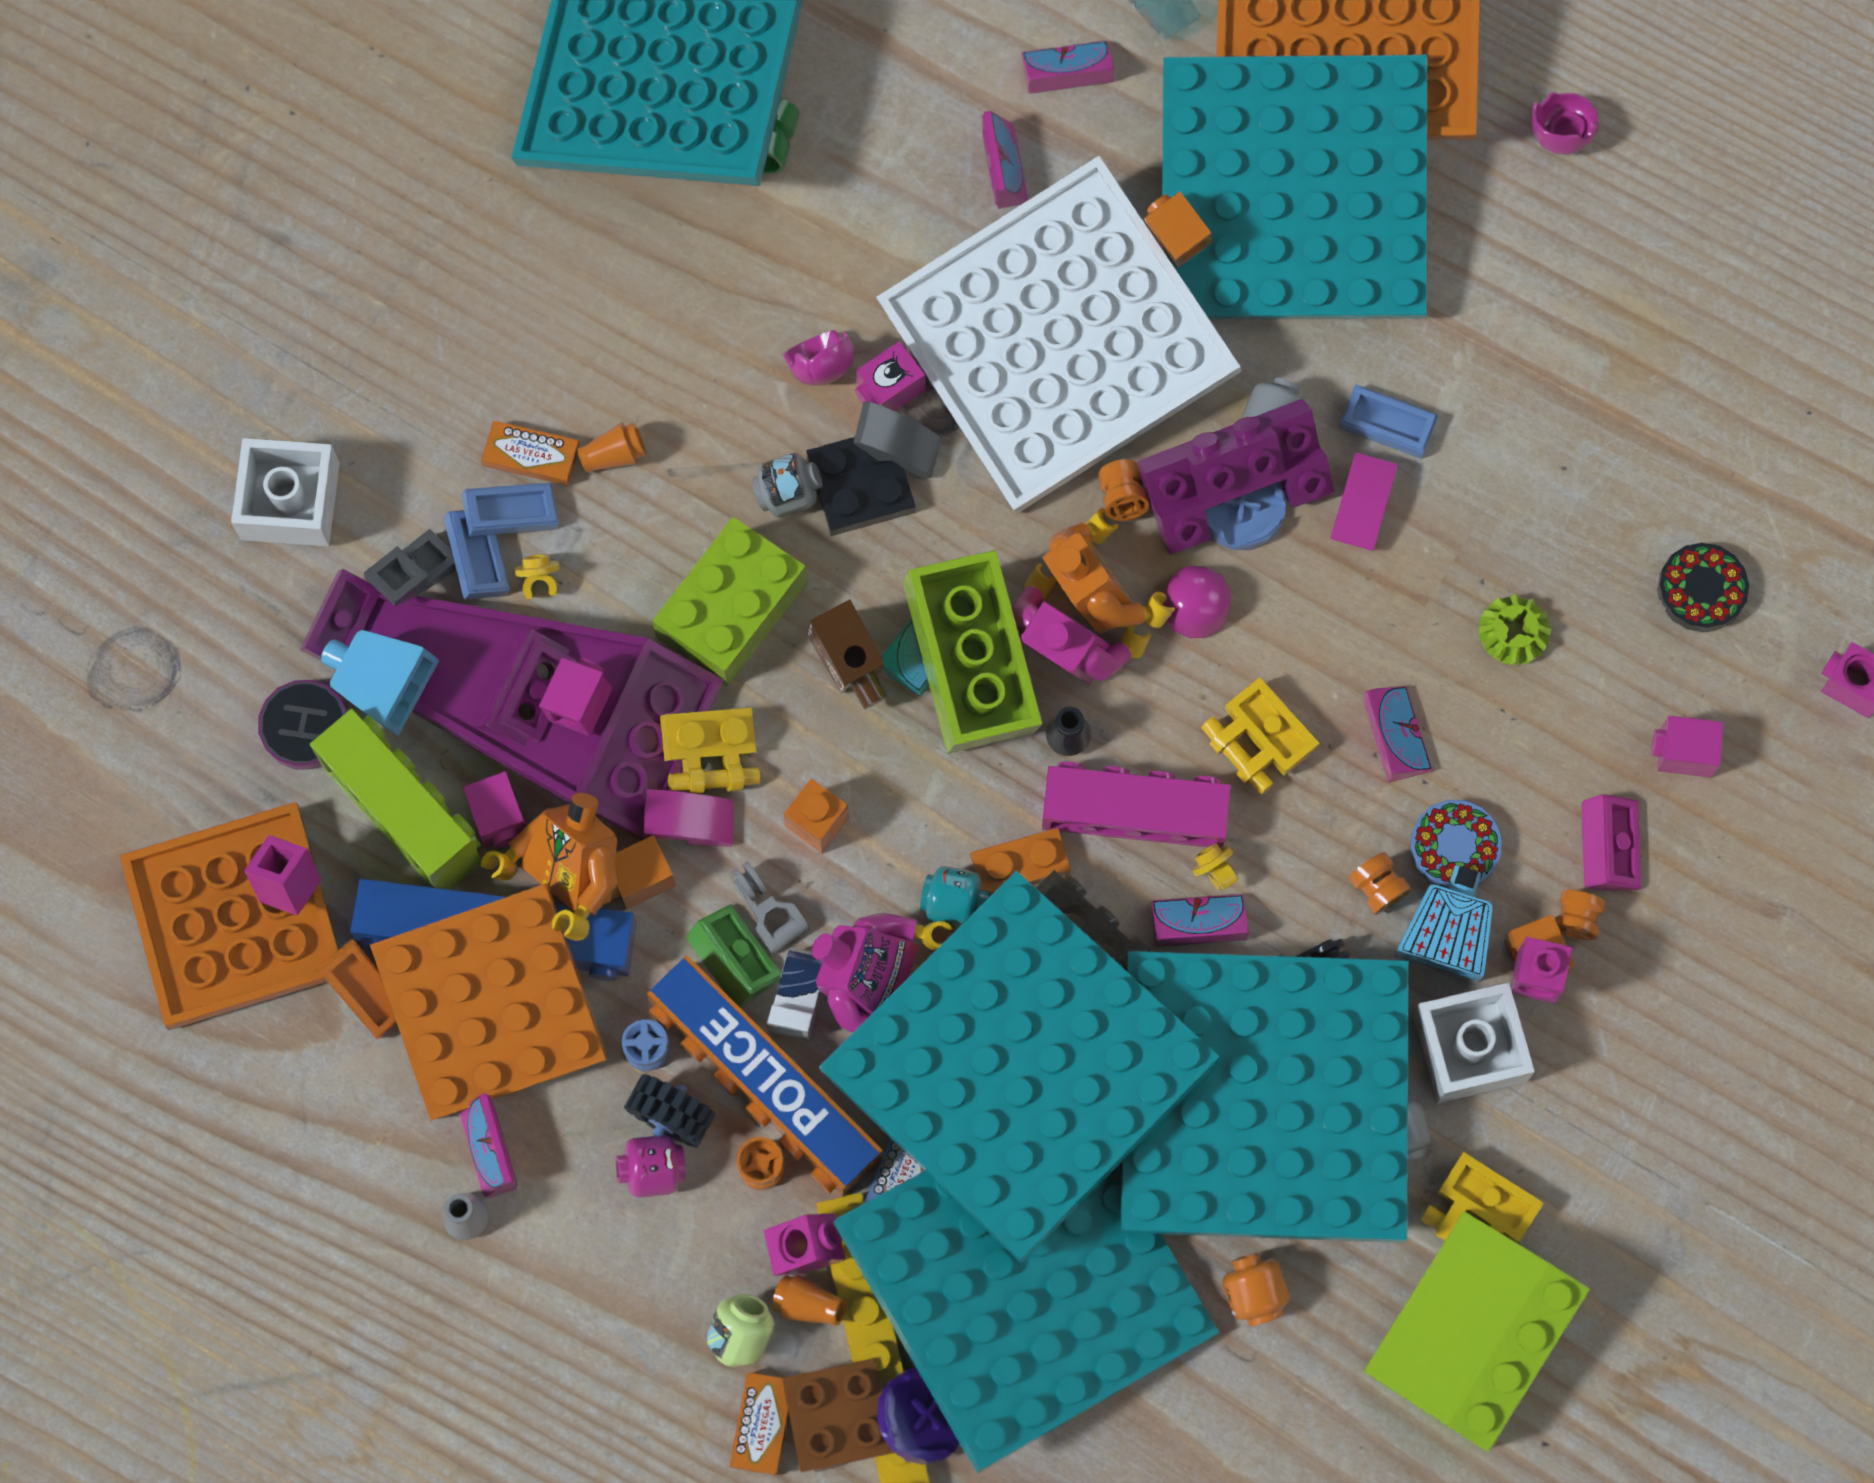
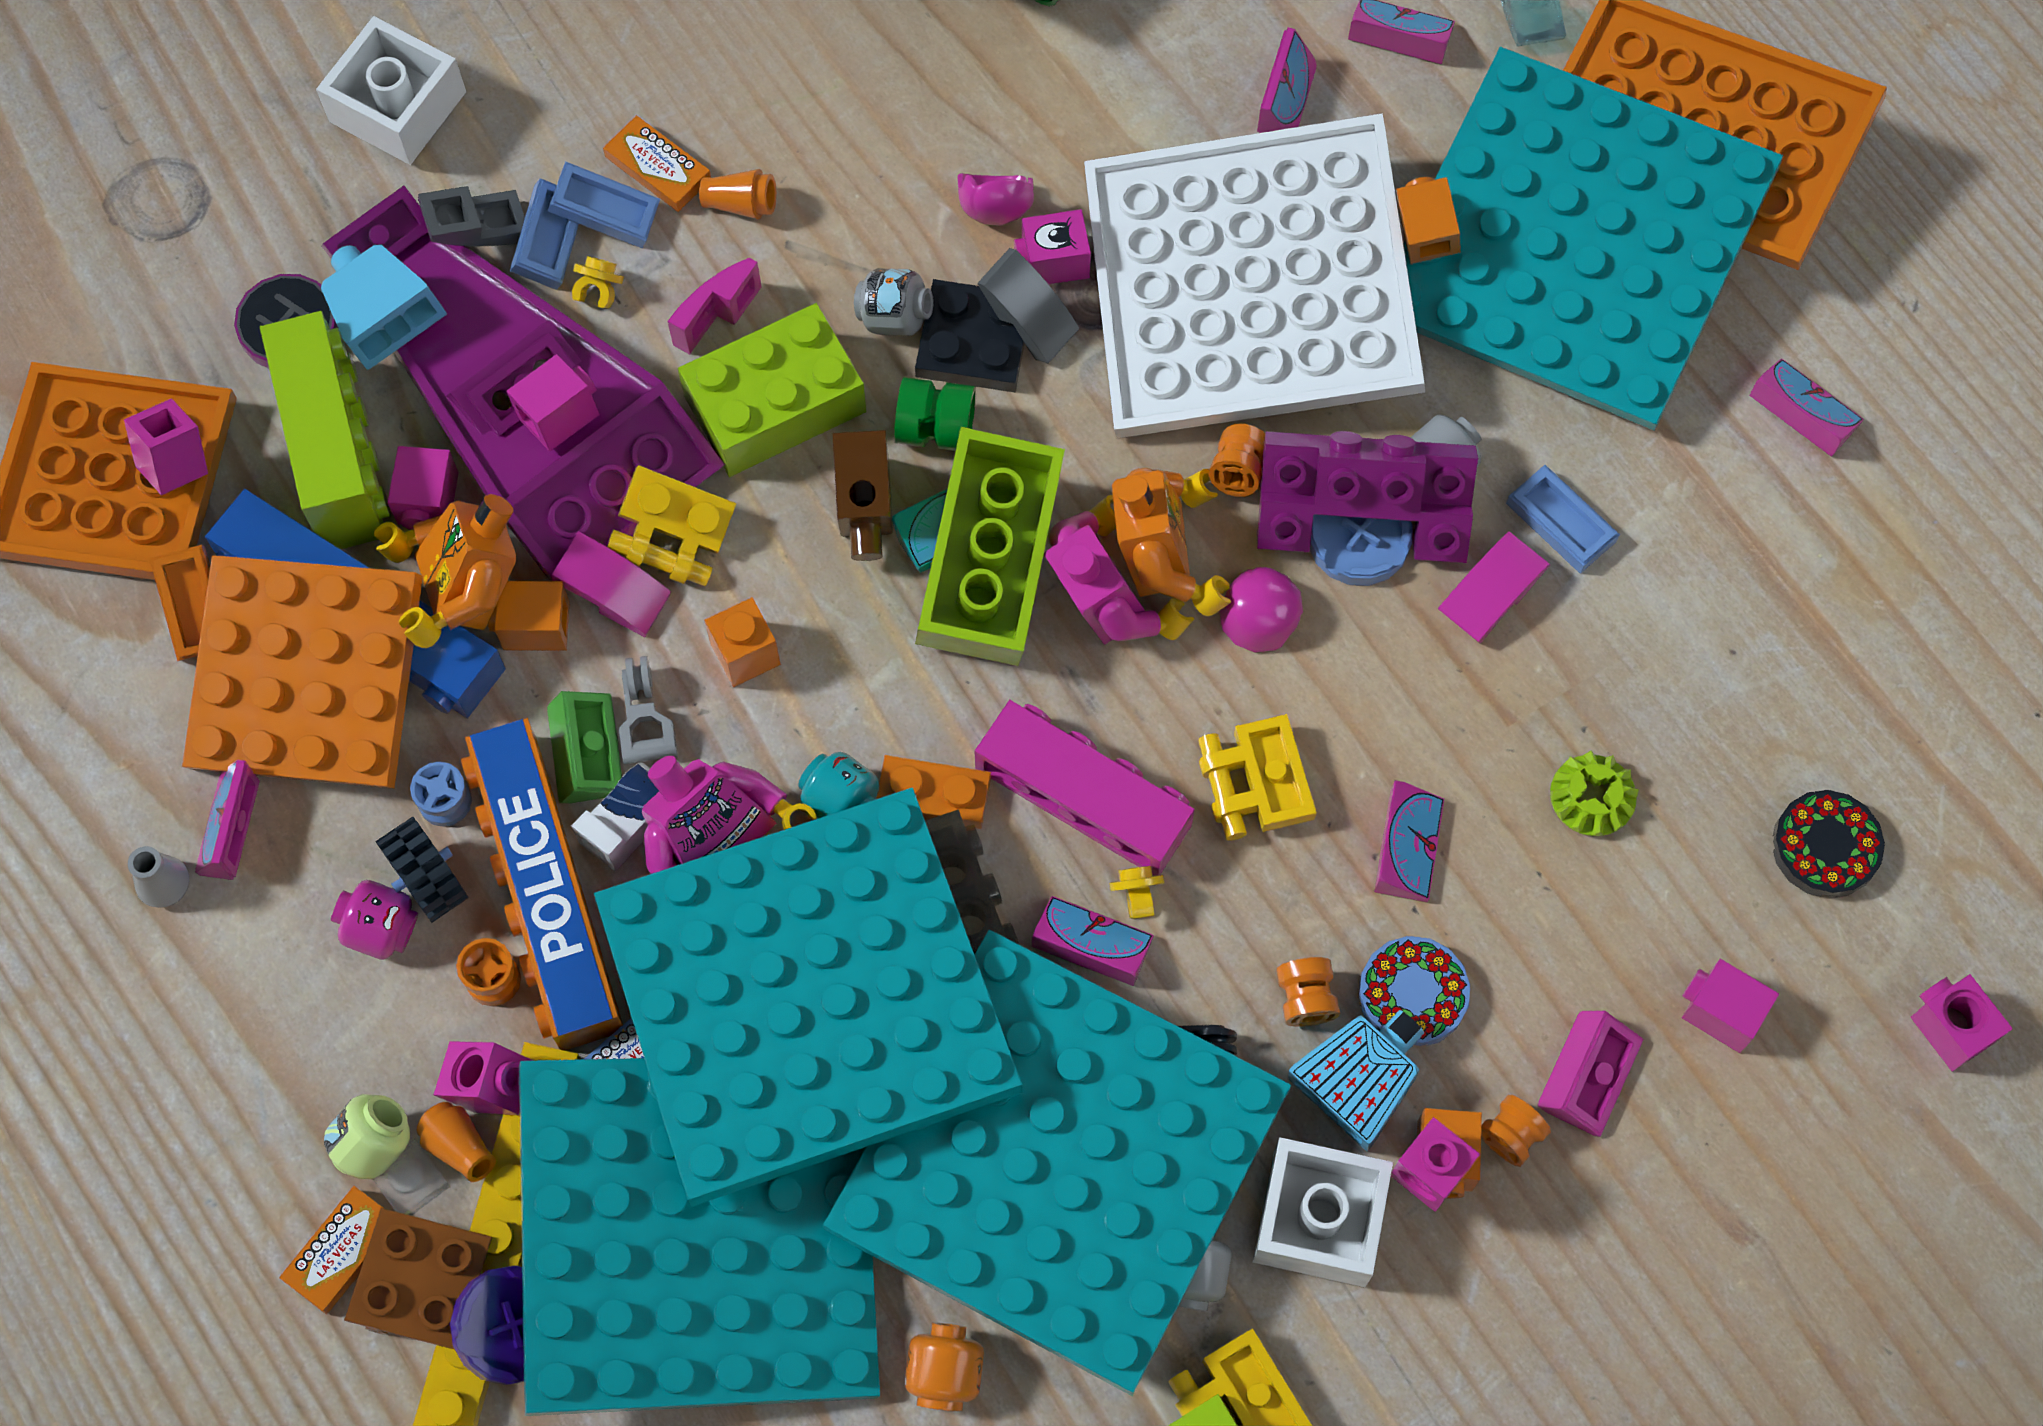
camera: 25 degrees right, 5 degrees down
black cone [1046,707,1091,756] -> none
dark pink hair [1532,92,1599,155] -> none
none -> dark pink slope [667,258,762,355]
none -> green wheel [894,377,976,451]
none -> dark pink slope [1749,358,1864,457]

